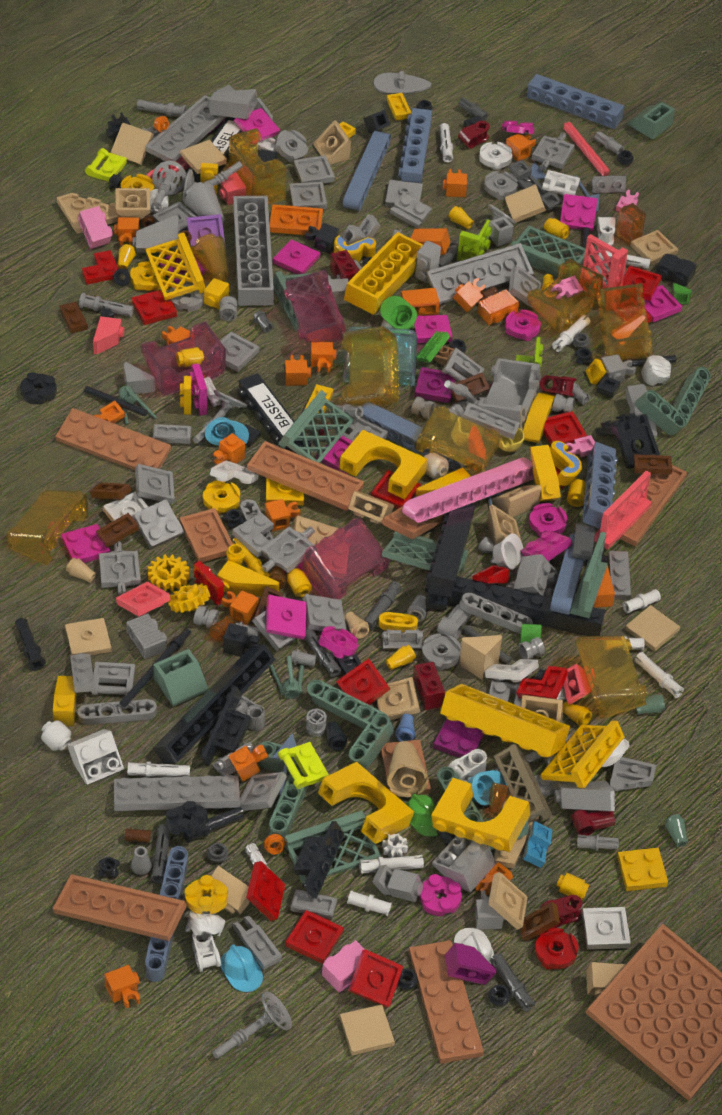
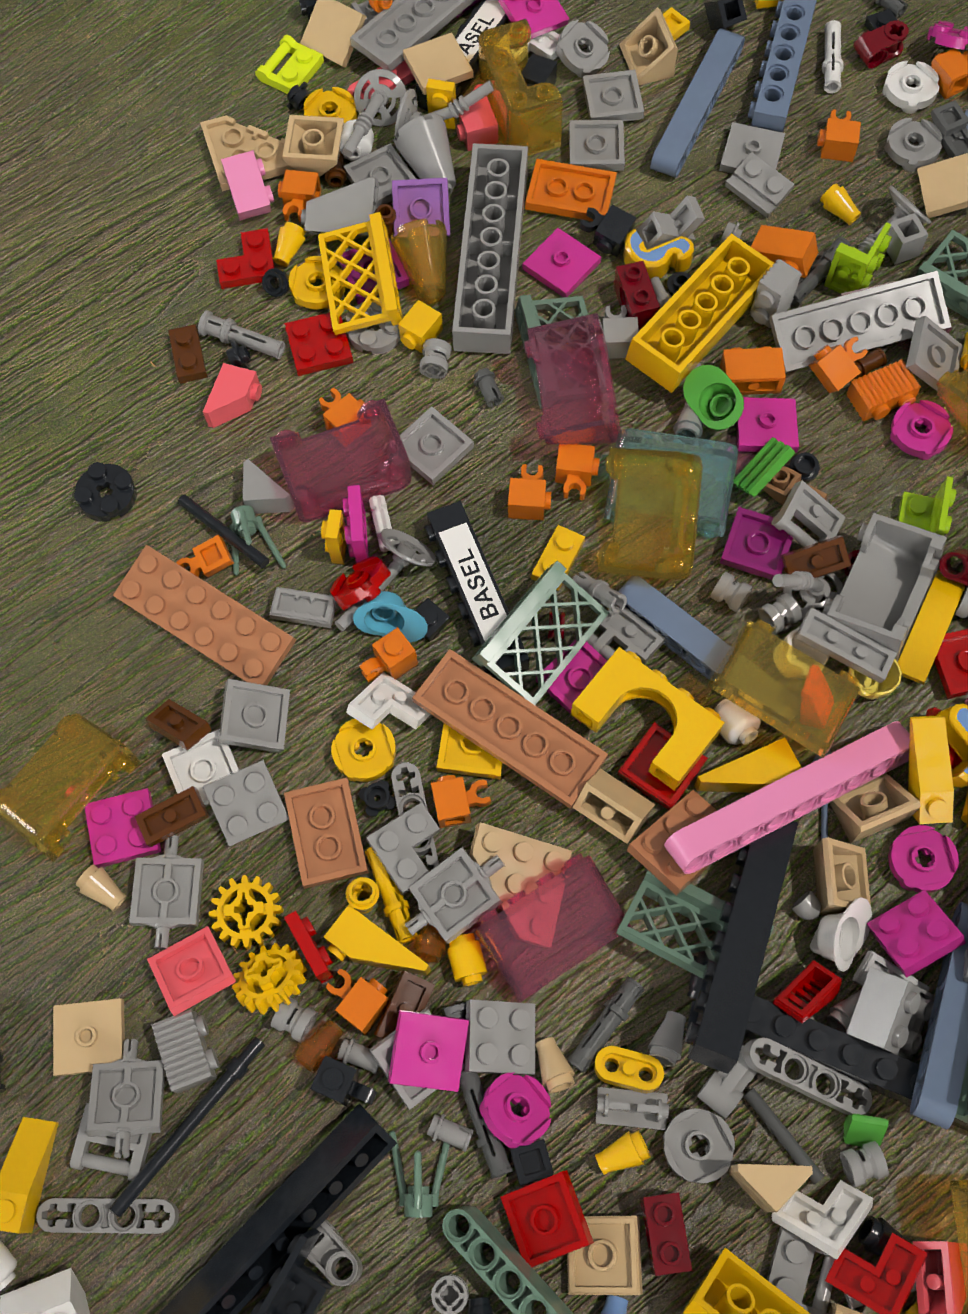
camera: 15 degrees right, 20 degrees up
light grey plate [70,653,95,693] -> none
sand green slope [153,649,208,707] -> none
yellow brick [176,347,204,368] -> none
none -> light grey plate [86,1039,165,1158]
none -> red plate [330,556,391,610]

